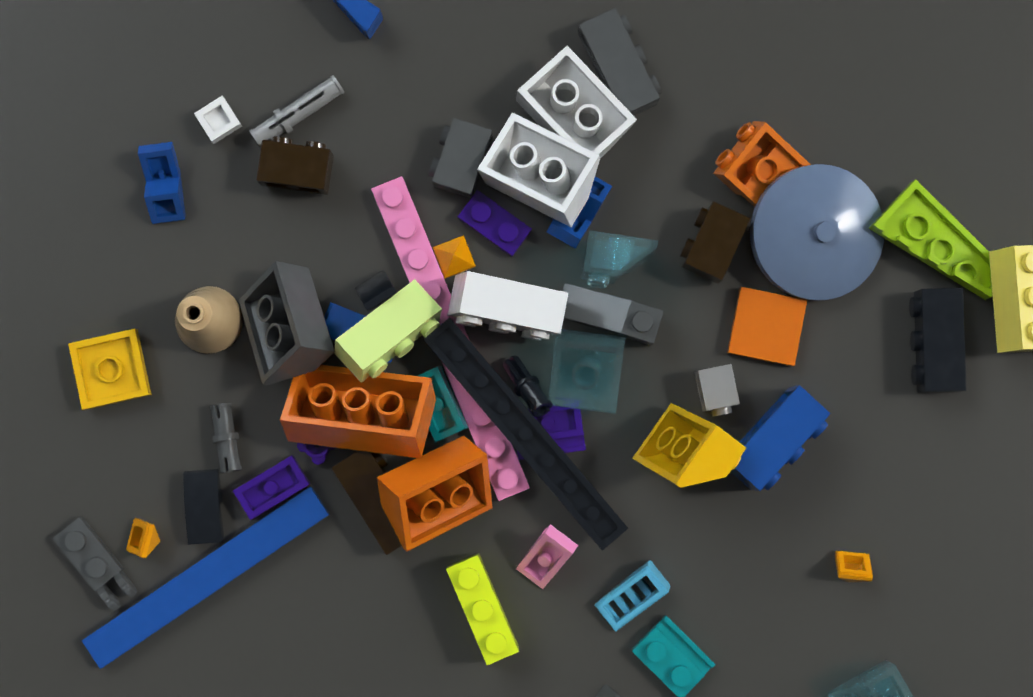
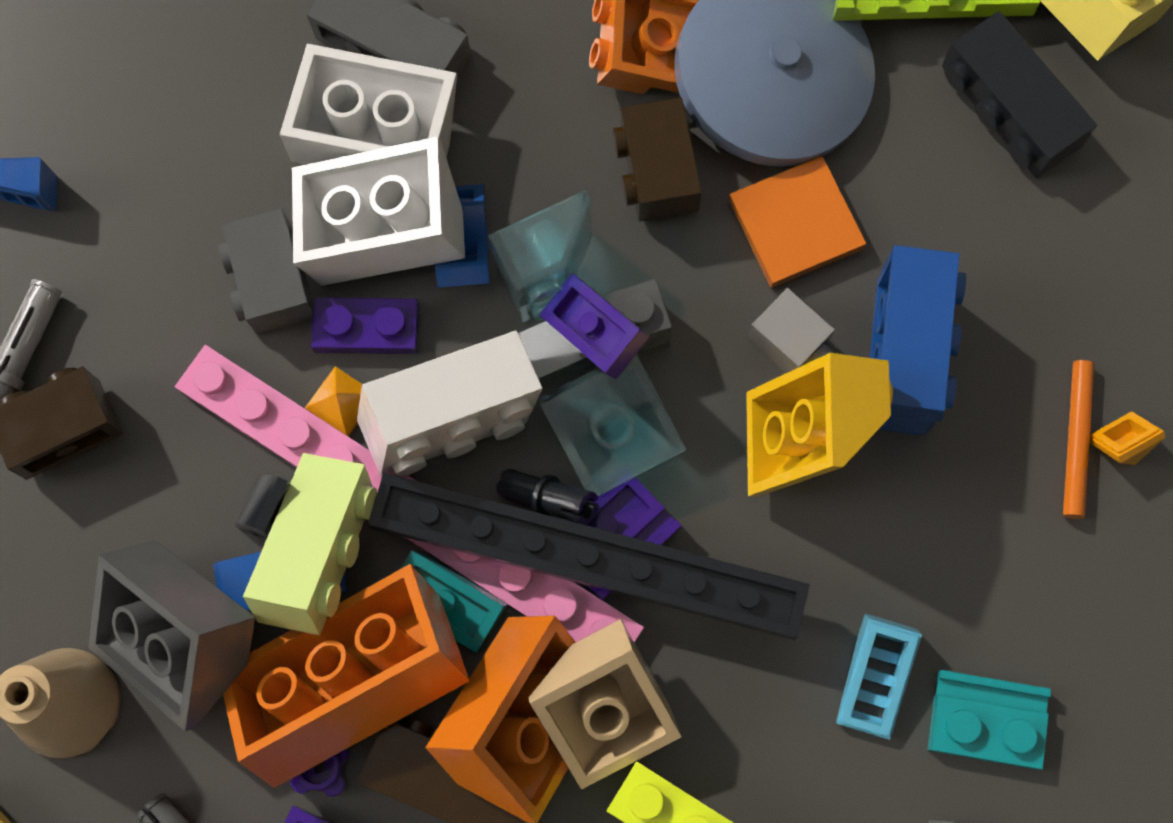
camera: 30 degrees left, 10 degrees down
bright pink slope [516,524,578,589] -> none
none -> tan slope [528,619,682,789]
none -> dark purple plate [539,273,650,380]
none -> orange bar [1063,360,1094,519]

